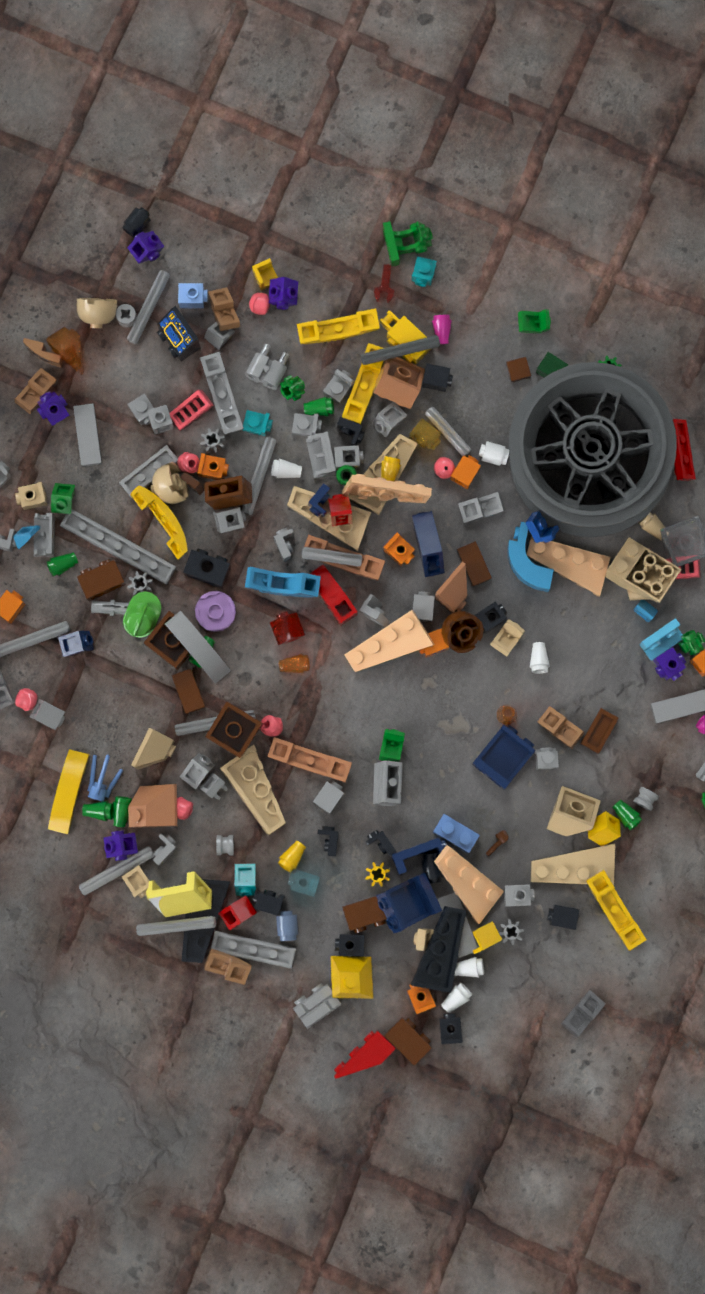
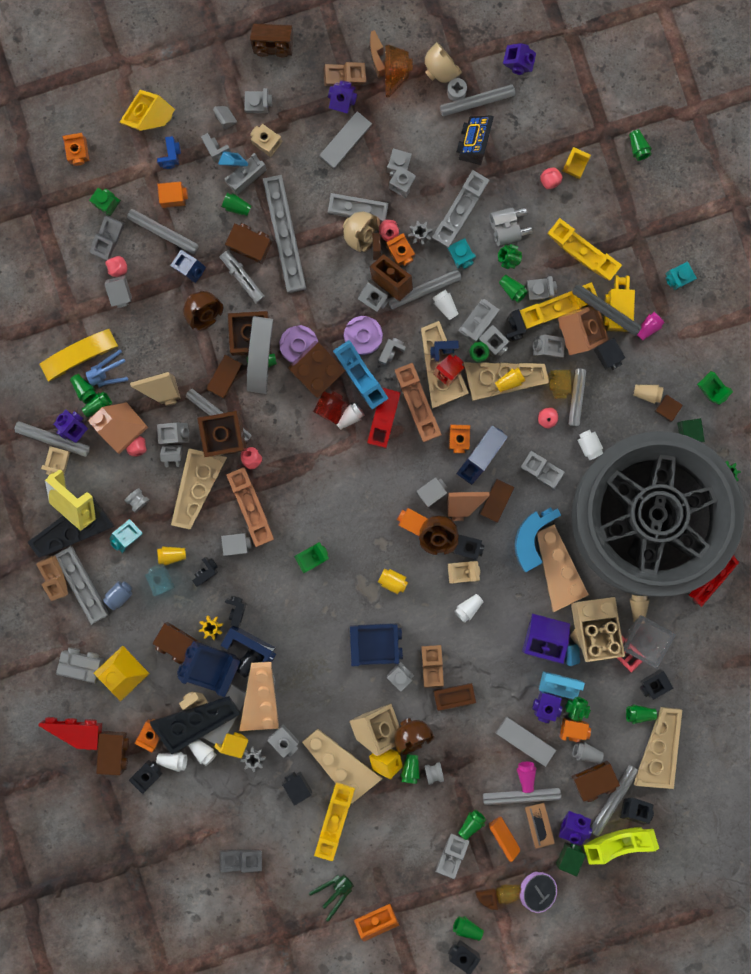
camera: 50 degrees right, 5 degrees up
green bracket [51,483,75,514] -> none
black brick [122,207,151,238] -> none
bright green piece [123,591,162,638] -> none
light grey gear [127,571,153,595] -> none
yellow slope [130,485,188,560] -> none
light grey axle [136,916,216,936] -> none
light grey bracket [153,833,178,866] -> none
coral slope [169,389,214,431] -> none
light blue brick [178,283,208,308] -> none
black brick [183,548,231,589] -> none
light grey slope [204,321,235,350] -> none
medium nougat slope [208,288,240,331] -> none
red brick [219,896,257,930] -> none
black brick [252,889,285,916] -> none
dark purple brick [269,277,298,310] -> none
clear orange cone [279,653,310,674] -> none
light grey bracket [292,413,322,437] -> none
light grey axle [302,547,362,567] -> none
black brick [335,934,365,956] -> none
light nougat wing [342,474,432,503] -> none
light nougat wing [345,610,435,672] -> none
light grey bracket [359,594,390,628] -> none
light grey brick [373,761,403,806] -> none
clear red bar [374,264,394,303] -> none
green tile [382,221,433,267] -> none
medium blue brick [433,814,480,853] -> none
orange brick [450,455,481,490] -> none
reddish brown hand [486,830,509,856] -> none
clear orange cone [497,704,517,725] -> none
blue bracket [525,511,559,543] -> none
none -> reddish brown cylinder [183,291,224,330]
none -> reddish brown brick [287,341,346,398]
none -> dark green plant [309,874,354,922]
none -> white cone [334,403,365,430]
none -> lavender tile [344,316,383,355]
none -> yellow brick [378,568,408,594]
none -> reddish brown cylinder [394,718,435,755]
none -> dark purple slope [522,613,570,664]
none -> green cone [629,129,652,161]
none -> tan cone [633,385,663,404]

